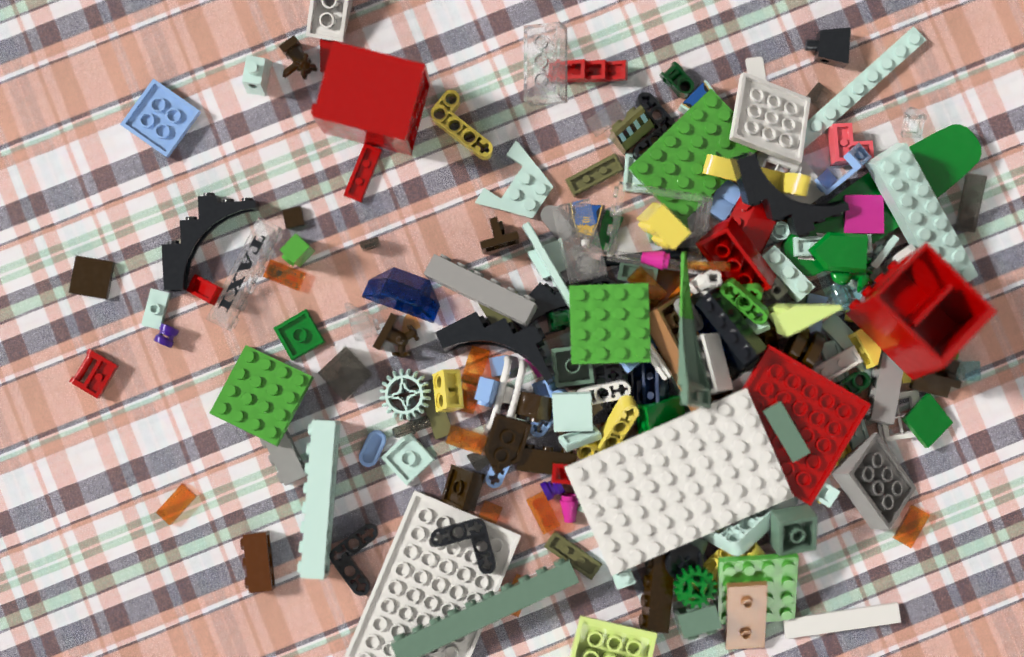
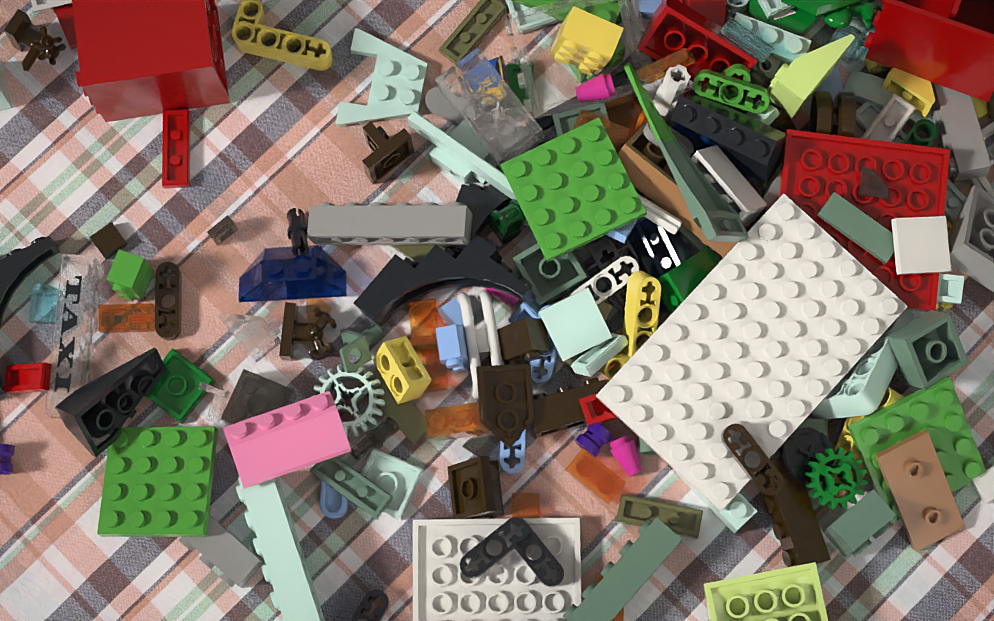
camera: 20 degrees left, 10 degrees down
none -> clear light blue tile [29,283,64,324]
none -> black wedge [55,348,167,457]
none -> dark brown beam [155,262,182,341]
none -> clear tile [198,382,230,425]
none -> bright pink slope [223,391,351,489]
none -> black pin [287,208,309,257]
none -> sand green tile [310,456,394,520]
none -> sand green bracket [340,324,384,373]
none -> clear light blue tile [721,17,775,63]
none -> dark brown beam [721,424,784,496]
none -> clear smoke tile [859,167,888,199]
none -> white tile [891,216,951,275]

